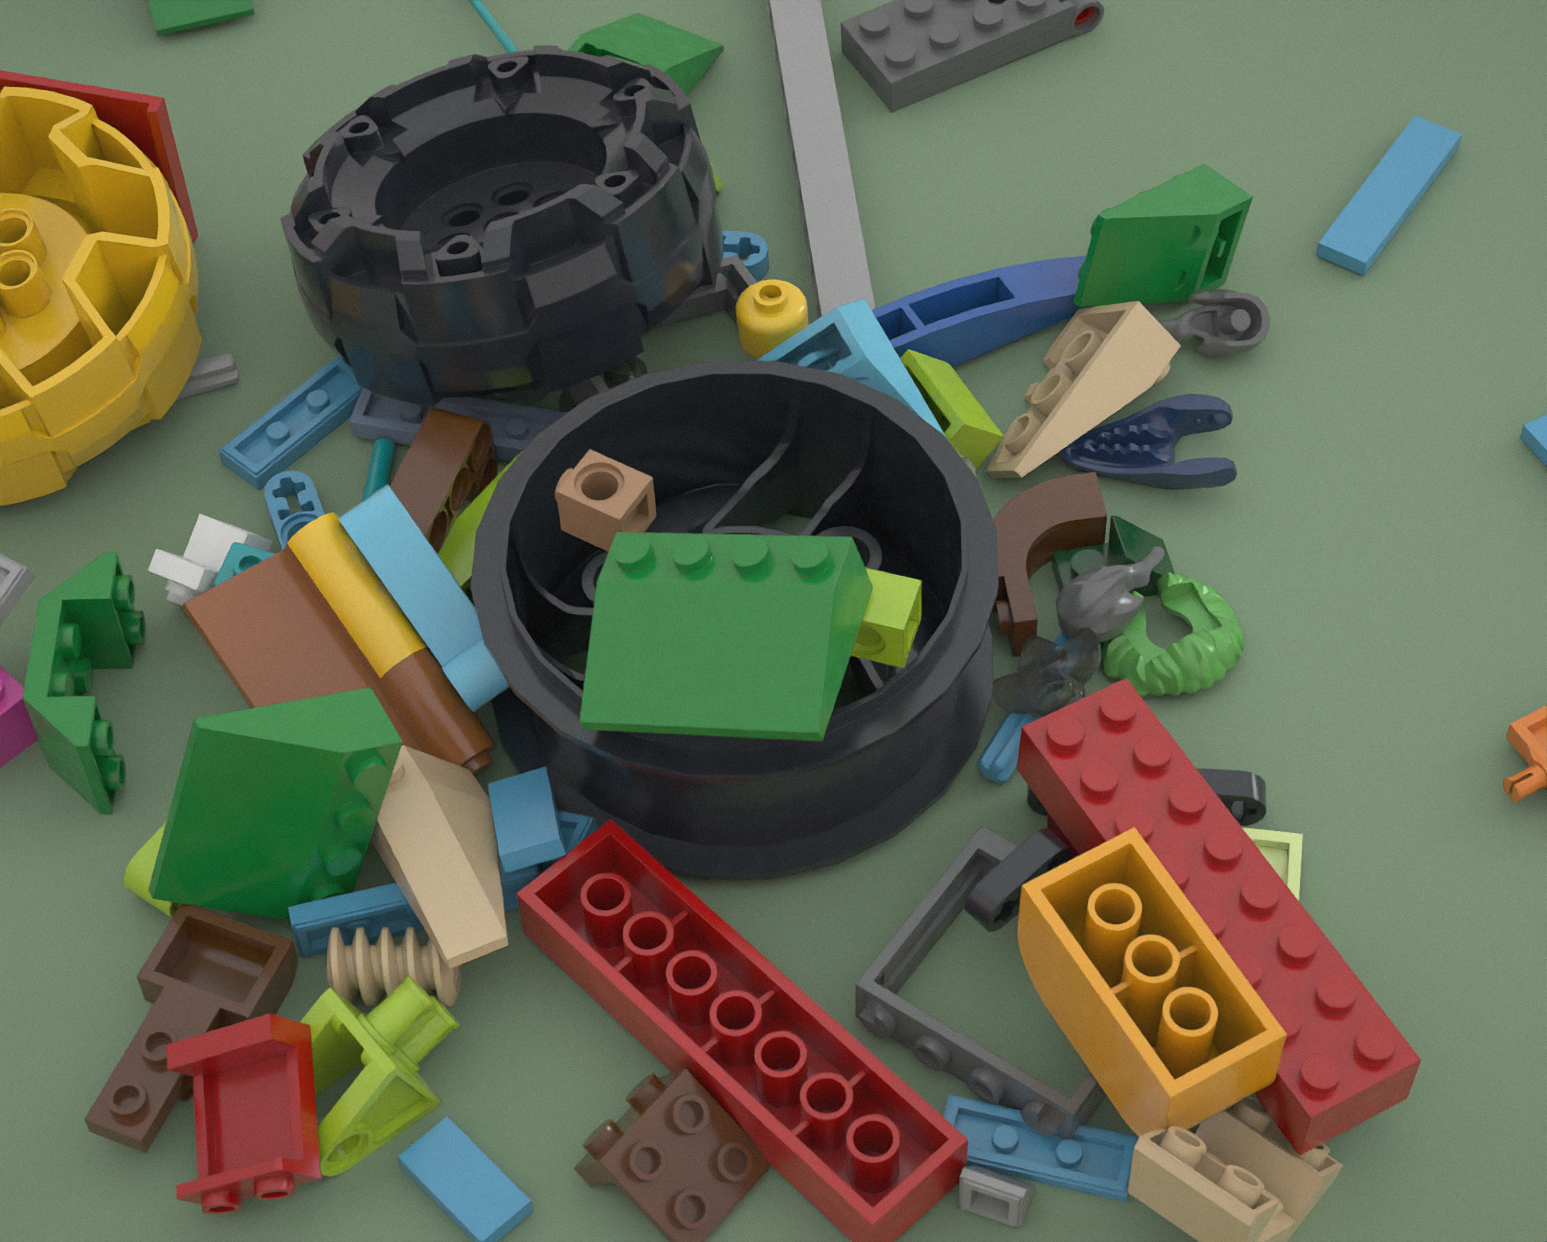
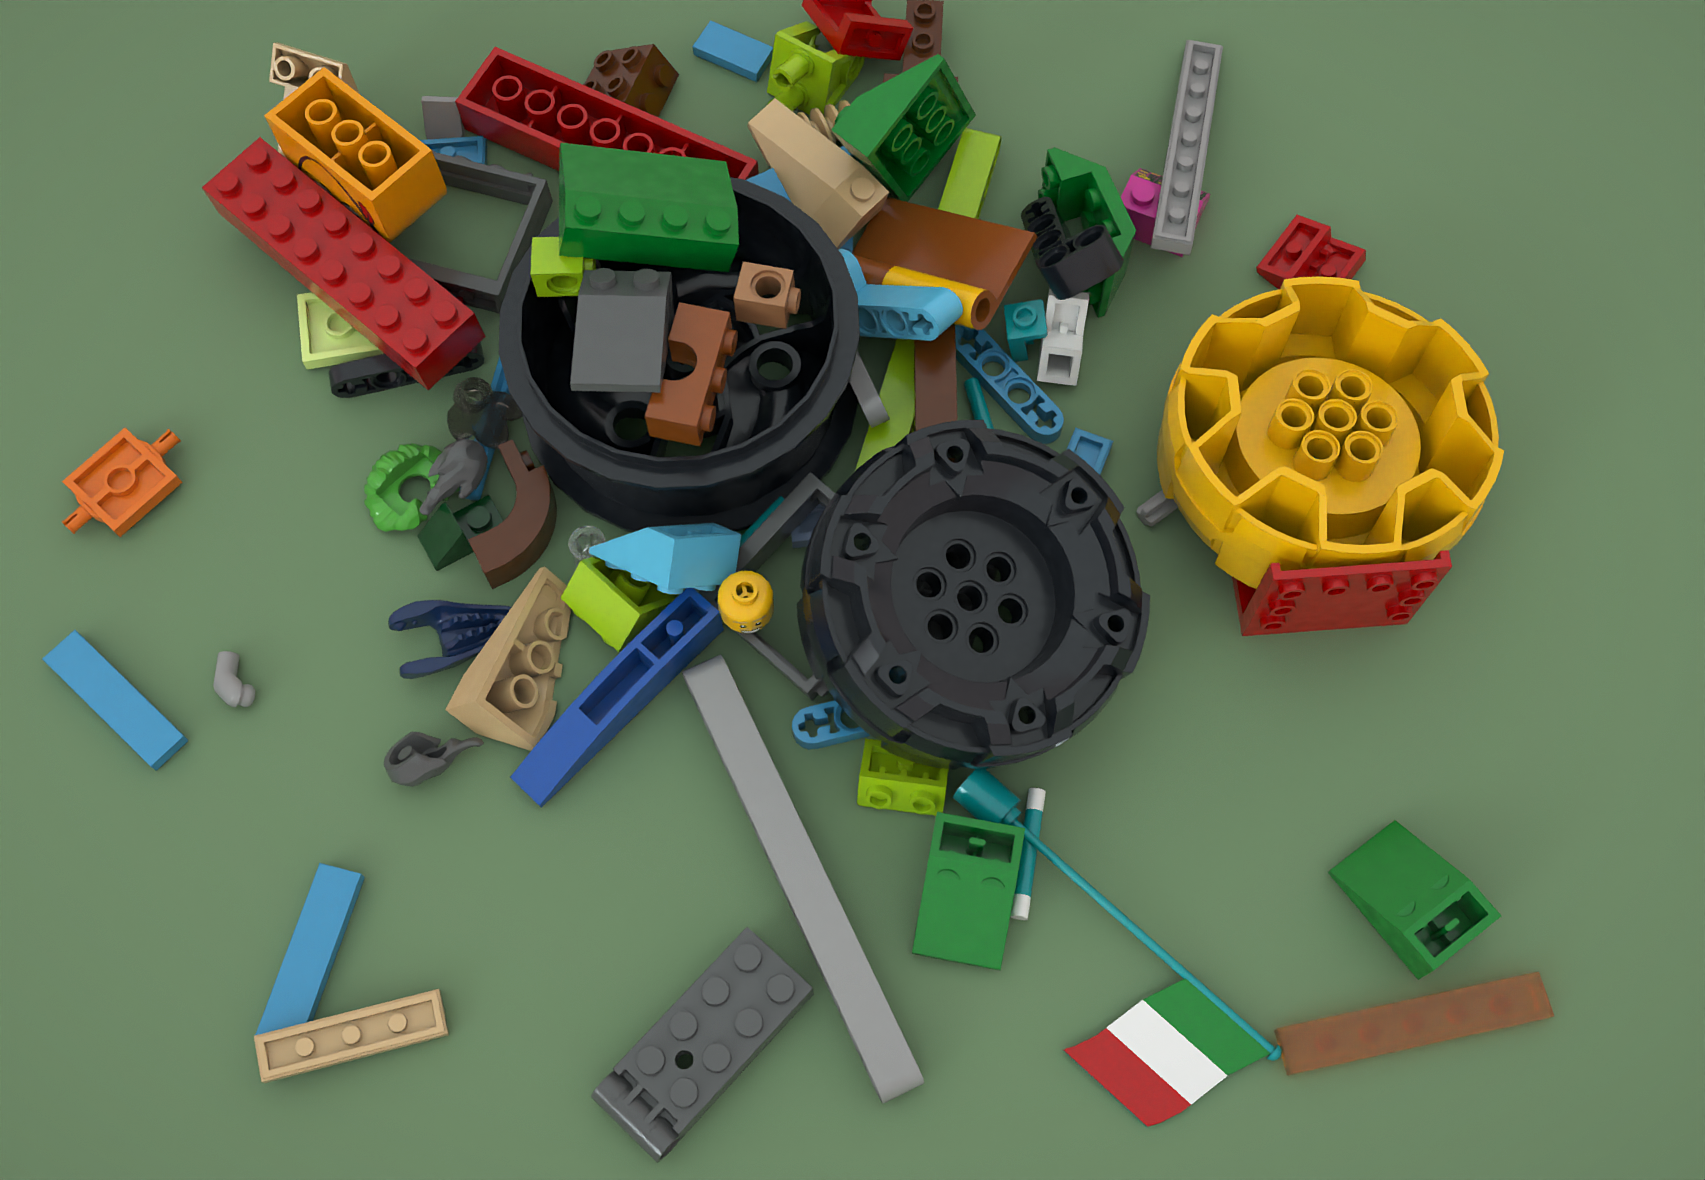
camera: 160 degrees right, 15 degrees up
black beam [964,828,1072,932] -> none
green slope [1073,164,1253,307] -> none
none -> light grey arm [213,651,255,707]
none -> tan tile [254,989,449,1083]
none -> dark grey slope [570,268,674,393]
none -> dark orange arch [645,302,738,446]
none -> black beam [1021,197,1124,300]

